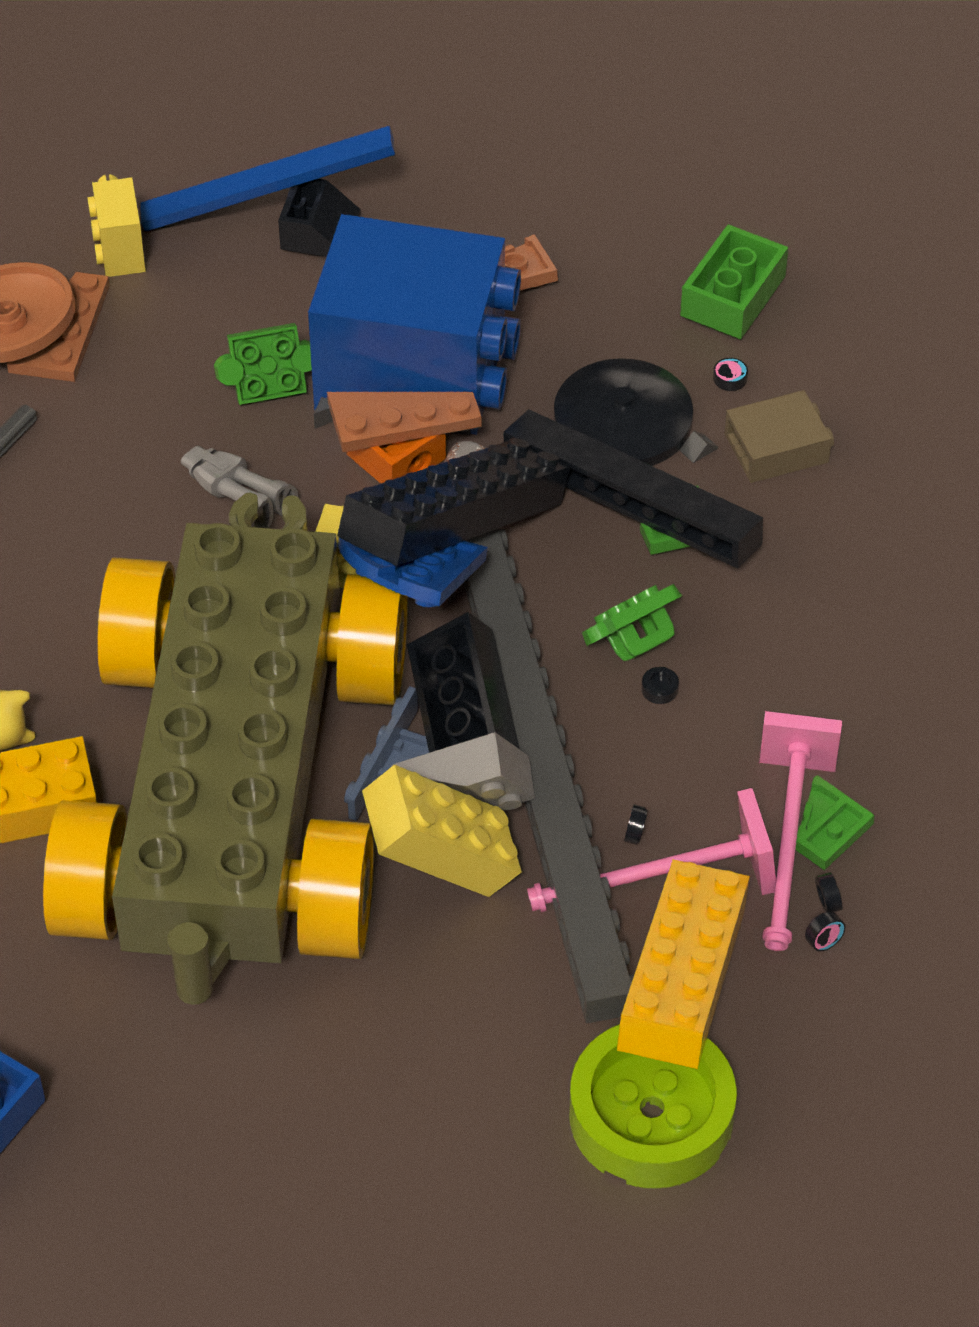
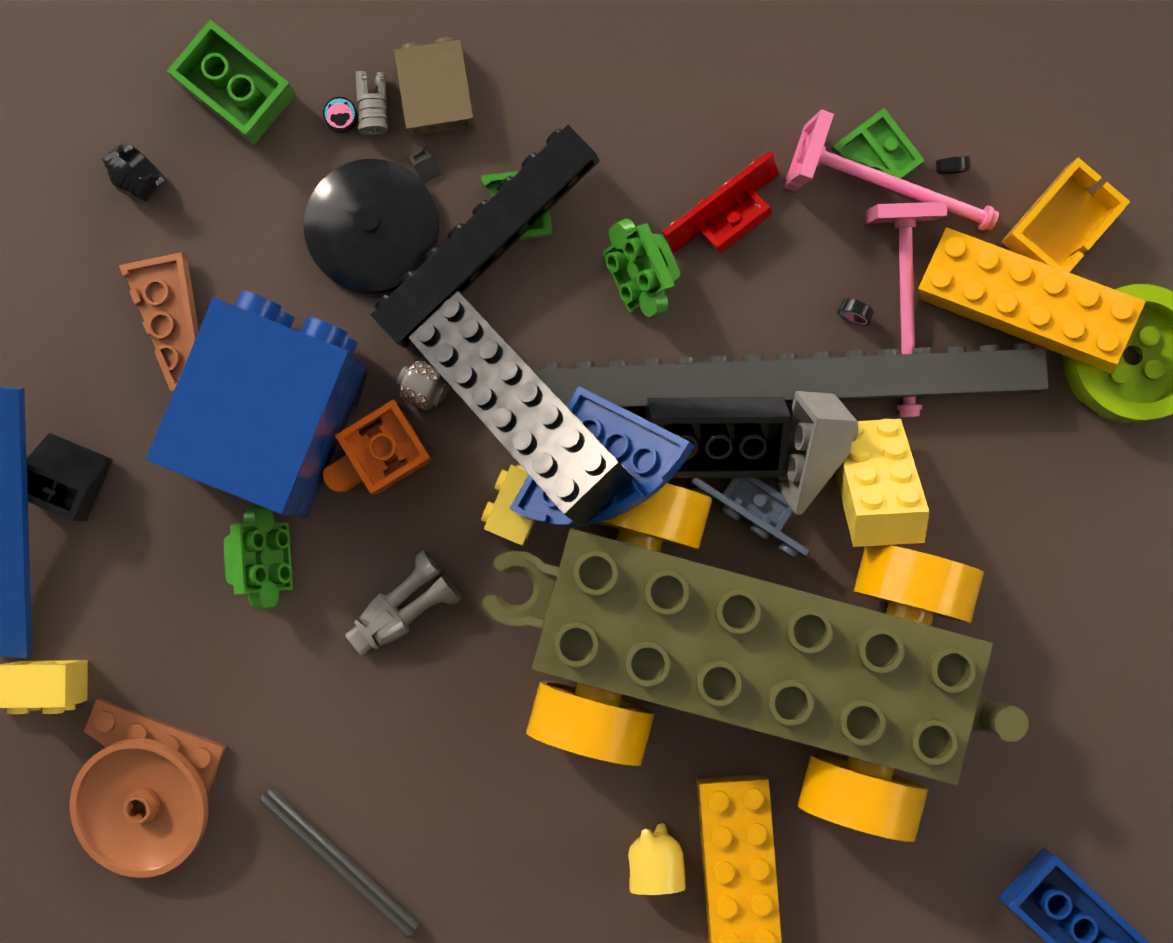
camera: 85 degrees left, 35 degrees up
dark grey piece [314,397,333,429] -> none
nougat wing [327,392,482,452] -> none
black tile [641,667,679,704] -> none
black tile [805,912,846,952] -> none
none -> black hair [102,144,165,202]
none -> light grey hinge [355,71,389,135]
none -> red bracket [662,151,779,255]
none -> yellow piece [1001,157,1130,272]

